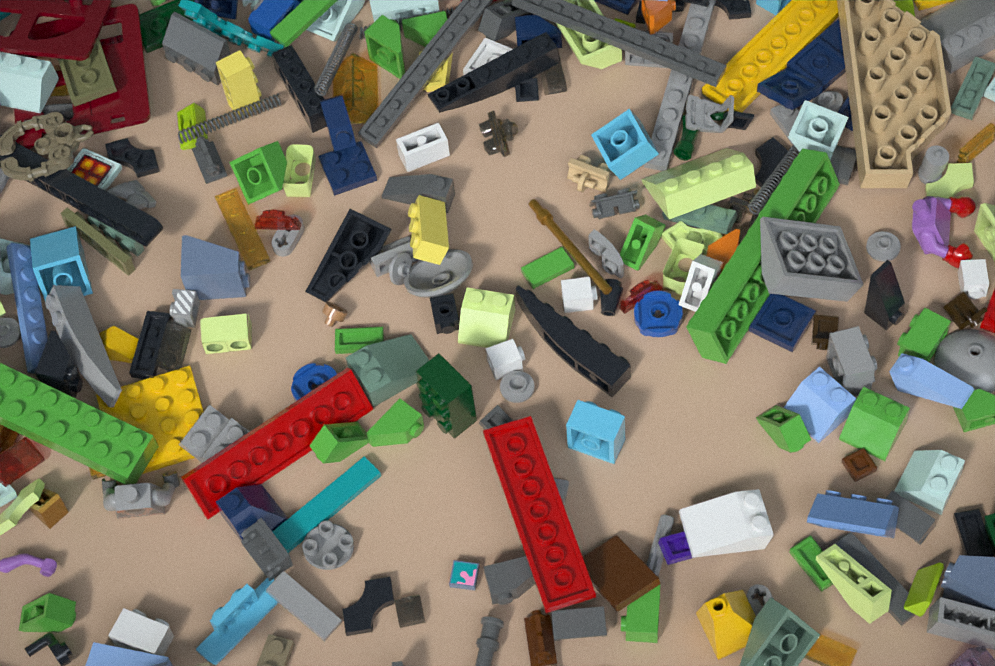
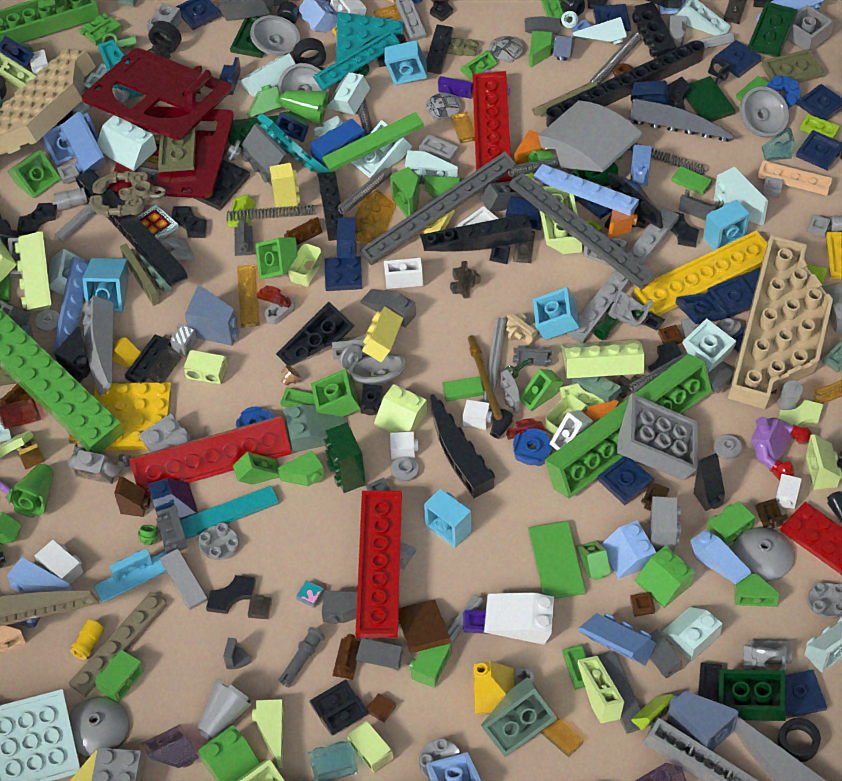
camera: 15 degrees right, 5 degrees down
none -> bright green cone [7,464,54,518]
none -> reddish brown slope [114,476,150,517]
none -> bright green plate [138,525,158,545]
none -> black plate [194,159,250,211]
none -> light grey piece [226,140,242,162]
none -> reddish brown hinge [284,217,323,245]
none -> bright green slope [311,369,361,417]
none -> light grey axle [483,318,506,411]
none -> clear green hand [504,359,530,379]
none -> bright green tile [528,521,585,599]
none -> reddish brown tile [658,325,683,344]

